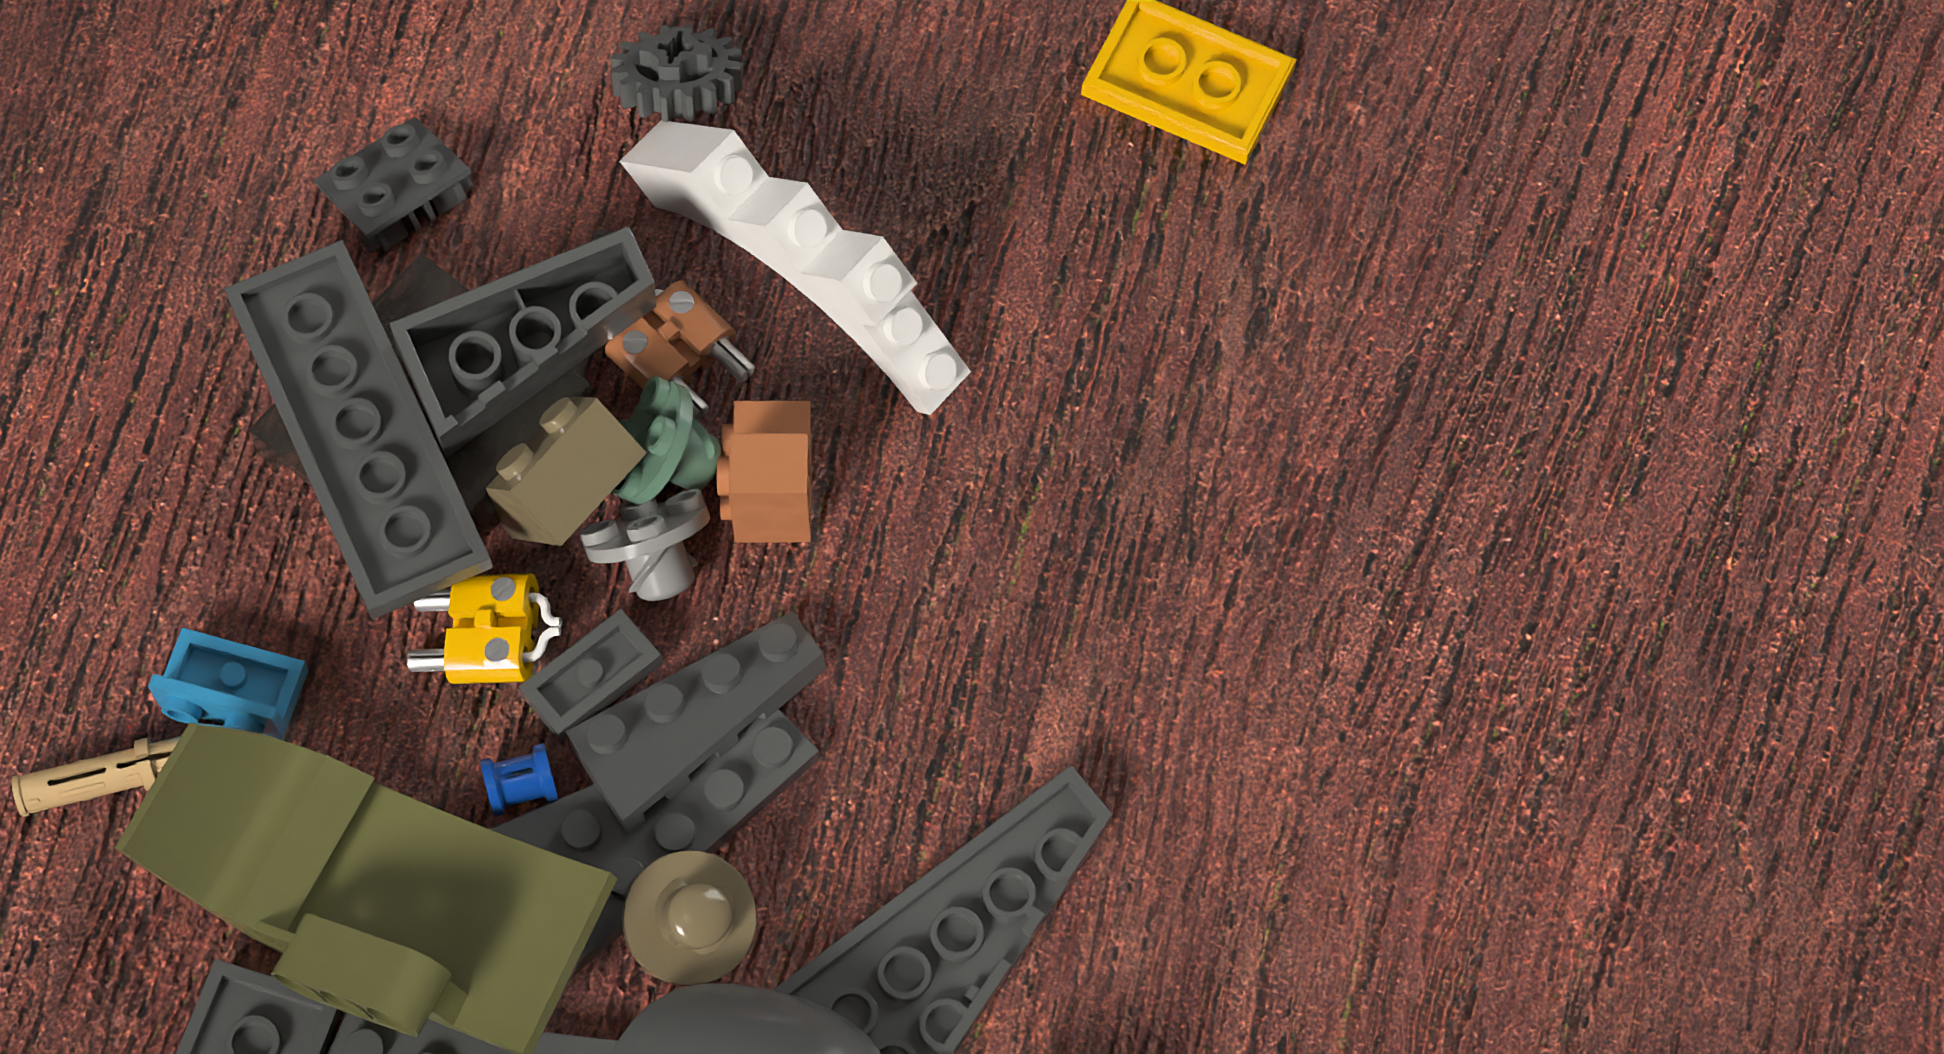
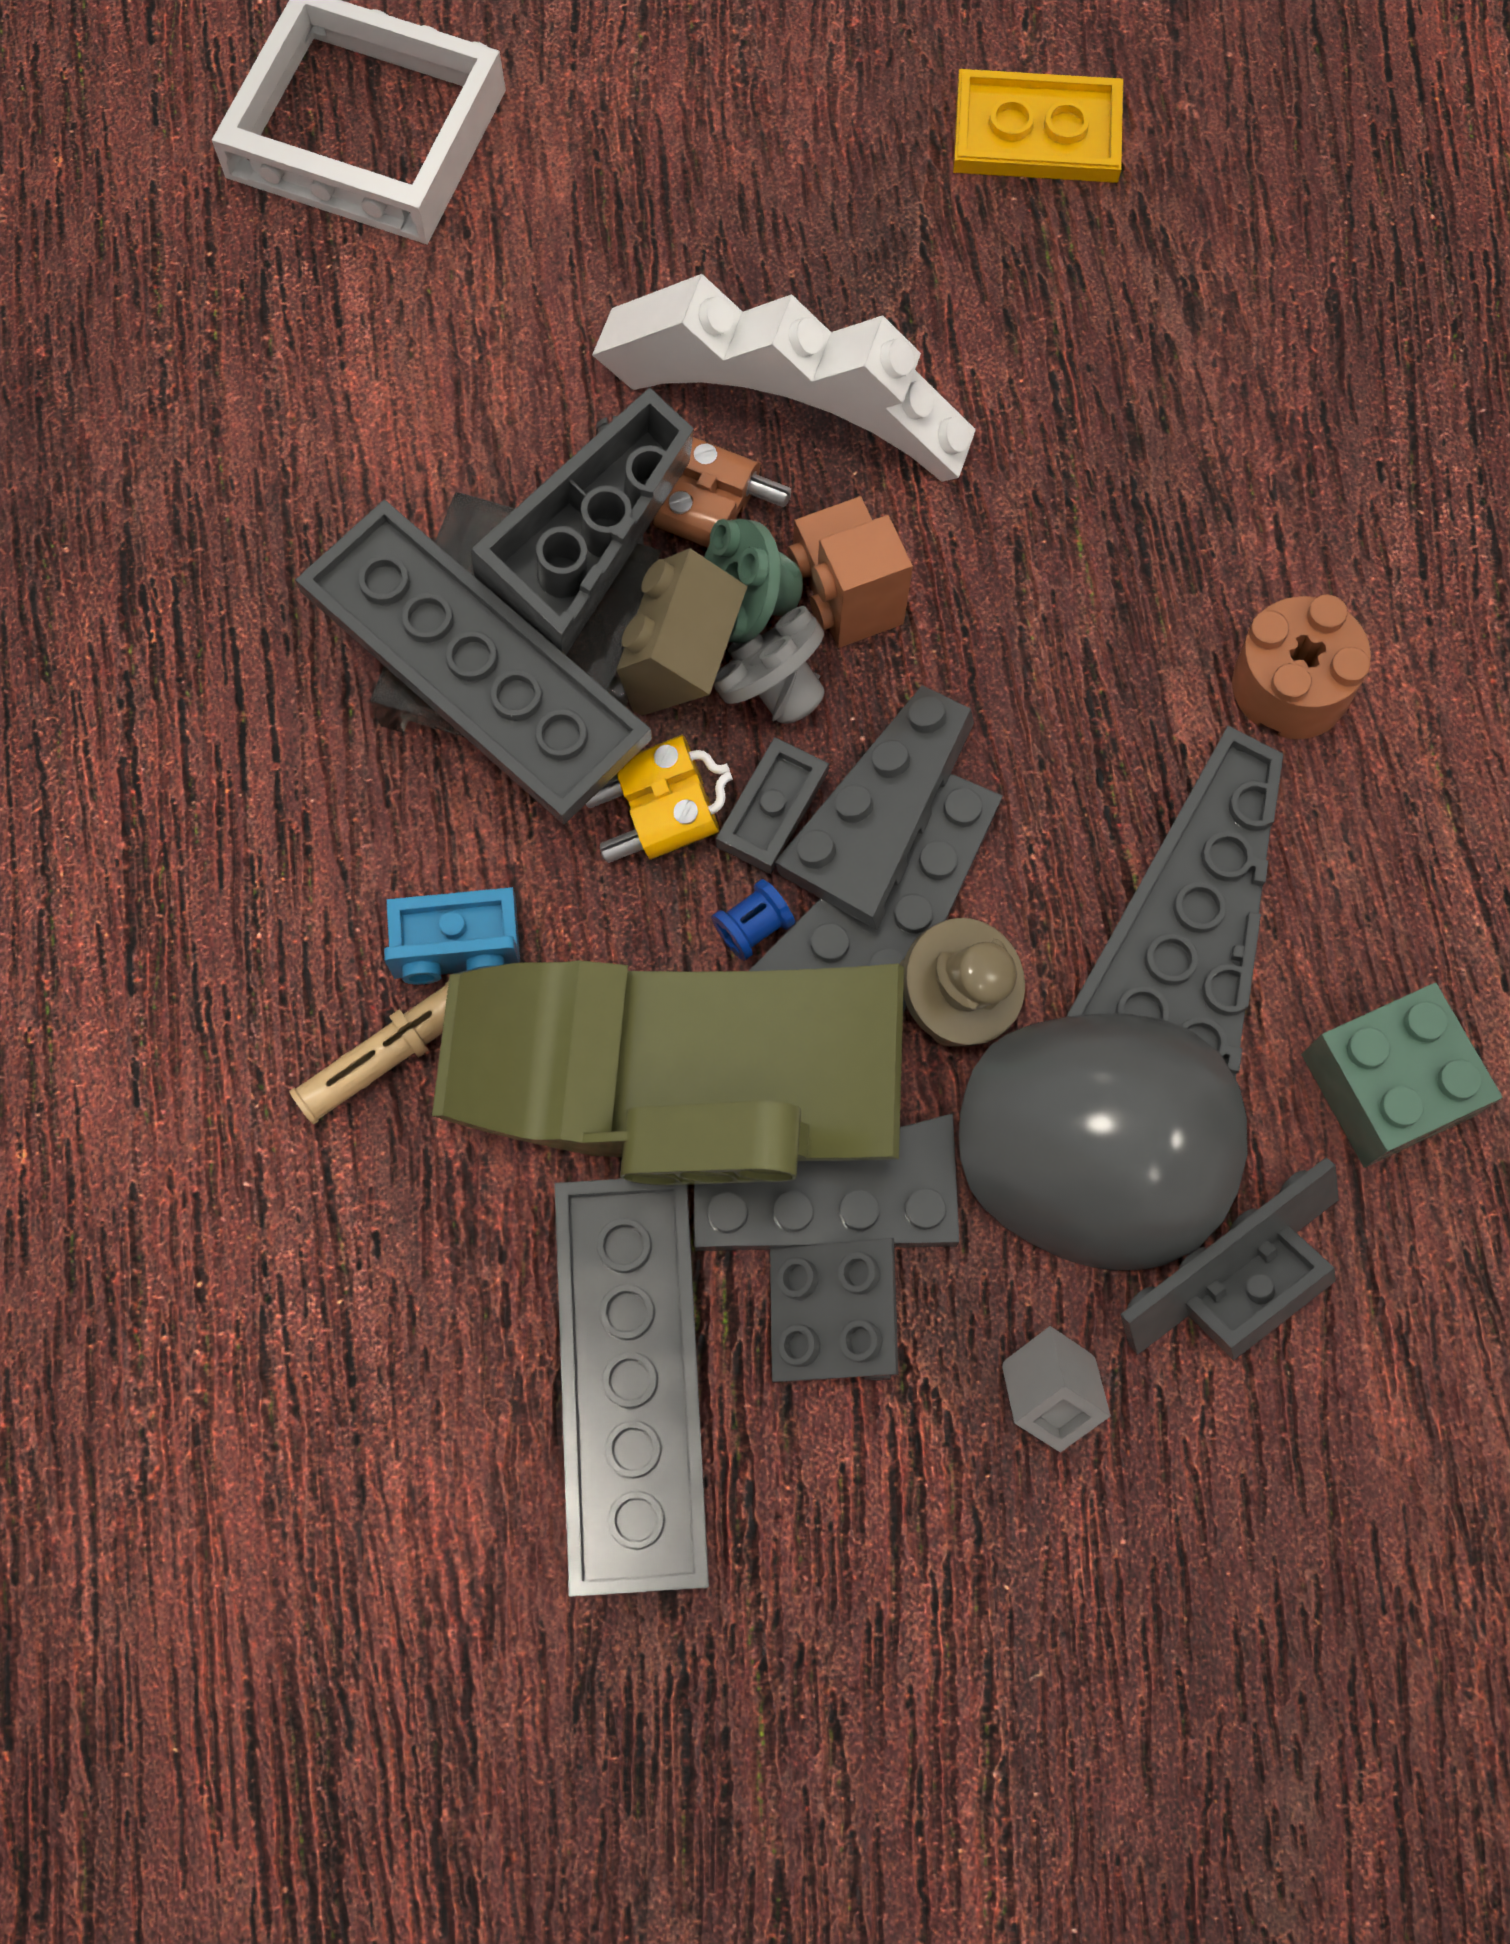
camera: 20 degrees left, 5 degrees up
dark grey hinge [313,116,474,254] -> none
dark grey gear [611,24,743,122] -> none
none -> nougat brick [1232,594,1371,739]

